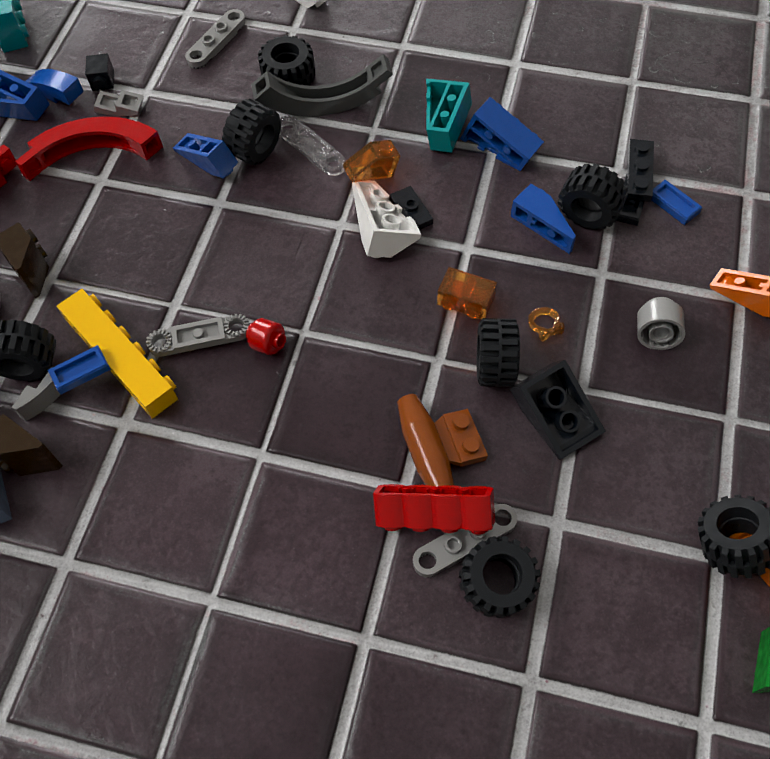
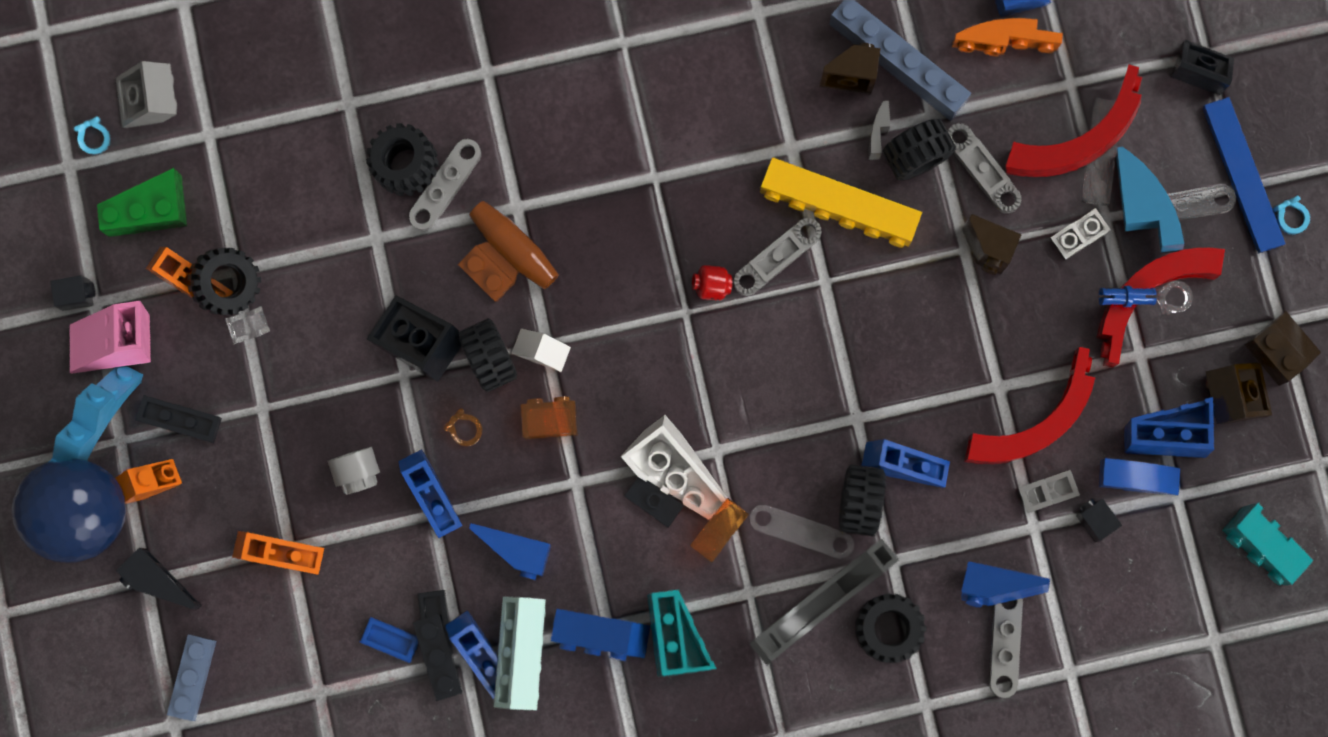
camera: 155 degrees right, 20 degrees up
blue tile [48,345,111,395] -> none
red brick [373,484,495,534] -> none
black tyre [558,164,628,230] -> none
none -> clear brick [225,306,270,344]
none -> blue slope [398,449,462,538]
none -> blue slope [445,610,498,699]
none -> light aqua brick [494,597,545,710]
none -> white slope [512,329,571,372]
none -> blue slope [961,561,1050,607]

